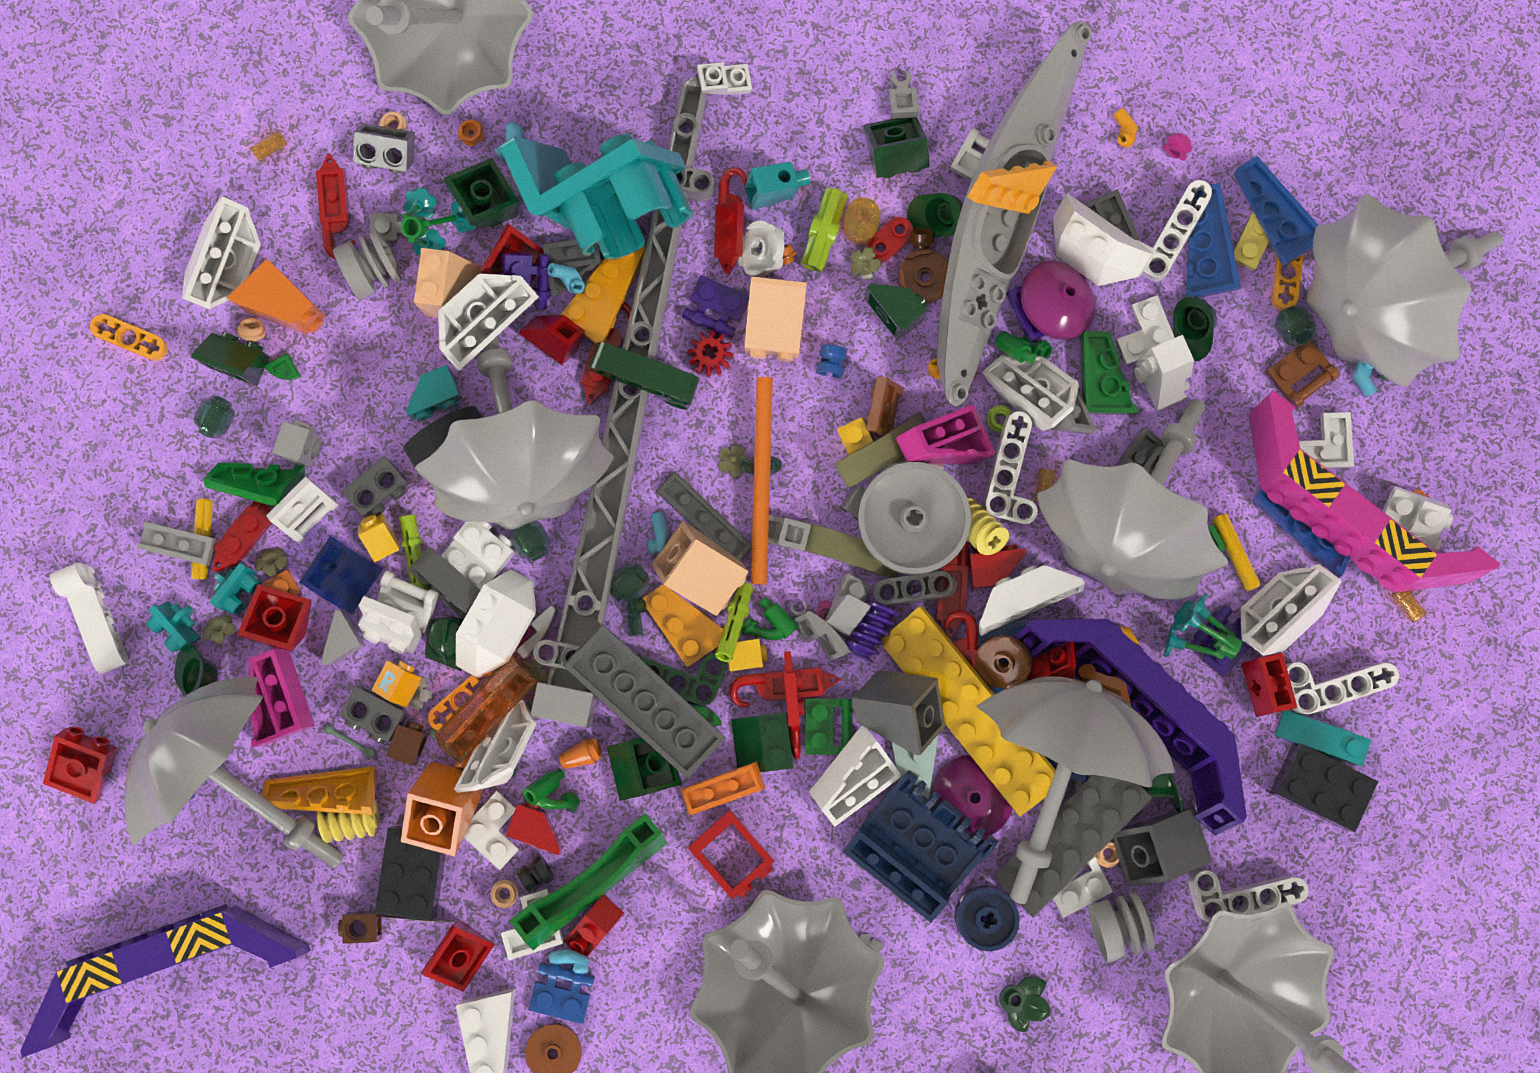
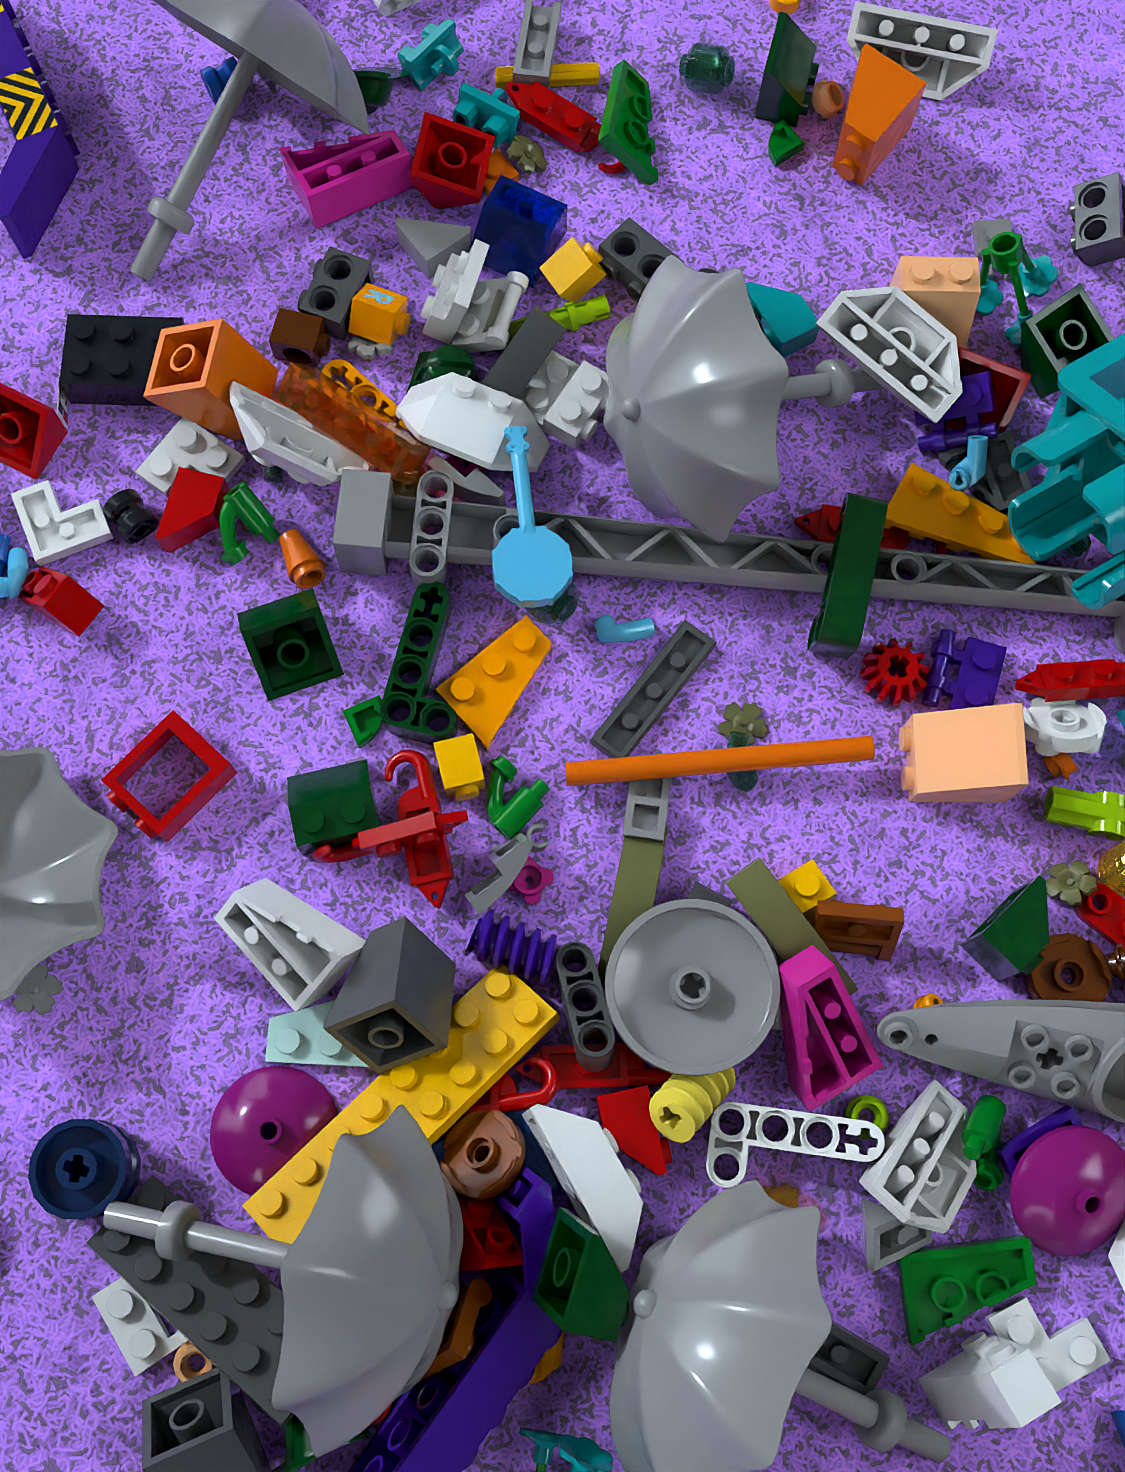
camera: 80 degrees right, 10 degrees down
olive plant [202,614,237,645] -> none
clear yellow pin [250,131,288,162] -> none
light orange wing [262,766,377,815] -> none
white plate [266,477,339,544] -> none
light grey brick [272,419,323,468] -> none
red plate [316,153,356,259] -> none
light yellow piece [317,800,380,843] -> none
sand green hinge [323,724,375,758] -> none
light grey wheel [333,228,402,301] -> none
reddish brown brick [338,911,382,944] -> none
light nougat plate [490,879,519,908] -> none
green arch [509,813,668,950] -> none
clear green head [510,521,551,562] -> none
red slope [519,315,585,365] -> none
dark grey plate [564,624,726,779] -> none
clear green arm [627,598,646,636] -> none
light nougat slope [651,520,749,616] -> none
orange tile [680,762,766,816] -> none
lime pin [715,582,754,662] -> none
green plate [805,699,853,755] -> none
blue wheel [816,345,847,378] -> none
light grey slope [825,573,871,636] -> none
dark blue slope [842,770,999,923] -> none
light grey wheel [1088,892,1155,963] -> none
dark green piece [1173,297,1217,361] -> none
none -> medium azure piece [491,426,573,608]
none -> dark green slope [531,1207,630,1343]

